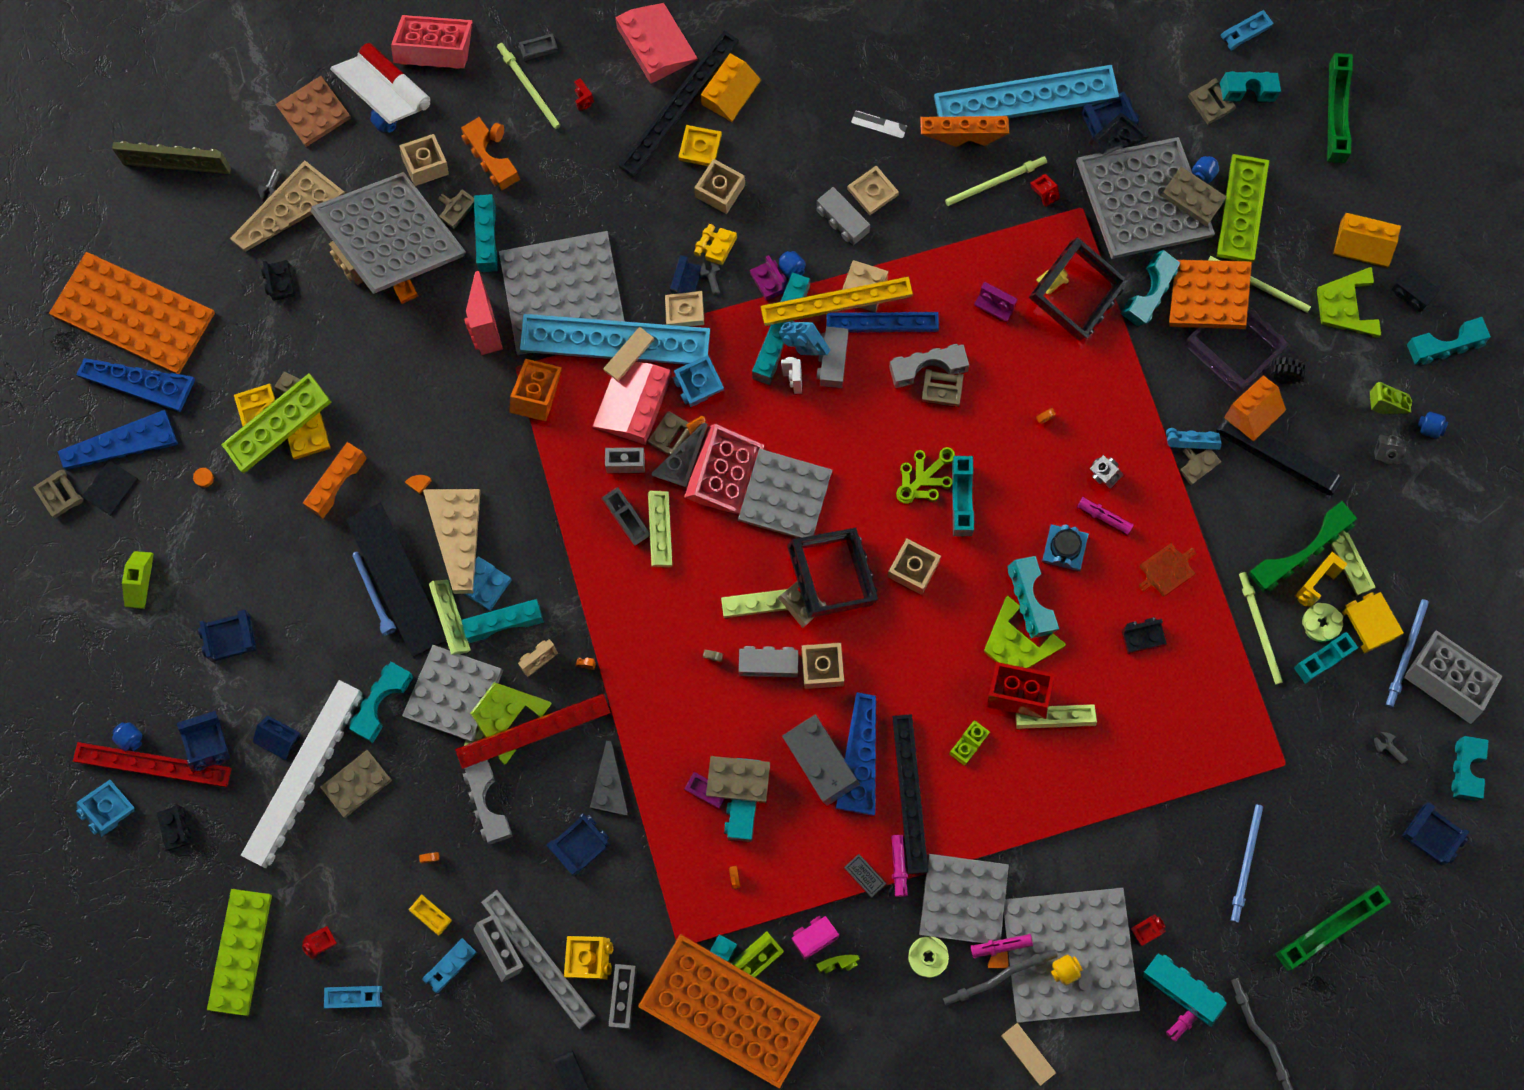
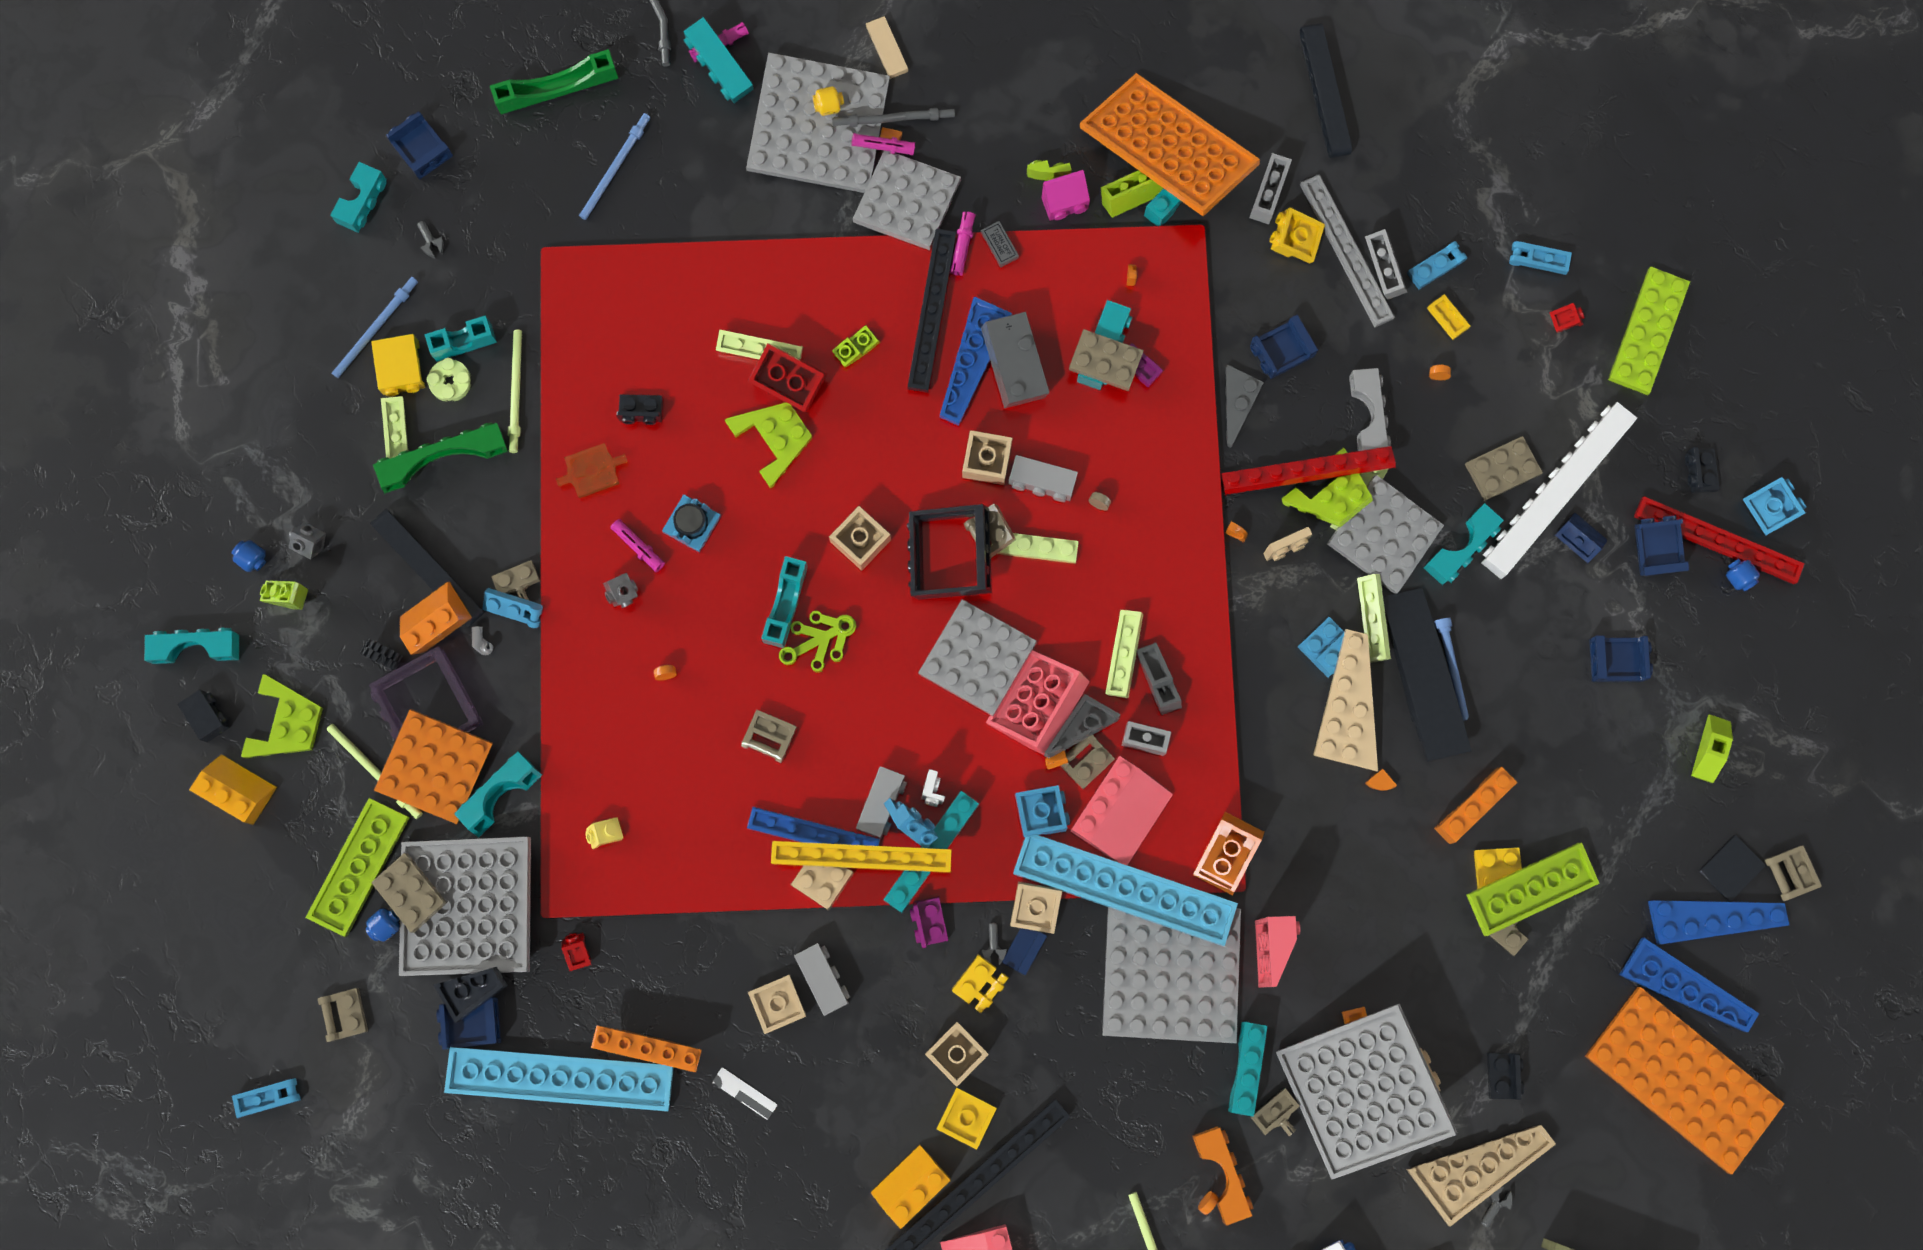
camera: 170 degrees left, 5 degrees up
orange tile [193,468,214,488] -> none
yellow wing [234,384,276,426] -> none
tan brick [399,134,449,186] -> none
teal arch [461,599,544,643] -> none
red bracket [574,78,594,111] -> none
tan tile [603,327,654,382] -> none
blue head [778,251,806,279] -> none
light grey arch [890,344,969,388] -> none
yellowish green plate [908,937,949,978] -> none
yellowish green bar [945,156,1047,206] -> none
magenta bracket [974,282,1018,322] -> none
teal arch [1007,556,1059,639] -> none
black window [1029,237,1128,340] -> none
red bracket [1131,914,1166,946] -> none
teal arch [1220,71,1281,102] -> none
yellow panel [1295,552,1348,607] -> none
green arch [1327,53,1353,163] -> none
light grey slope [1404,630,1502,724] -> none
none -> light grey arm [472,627,493,655]

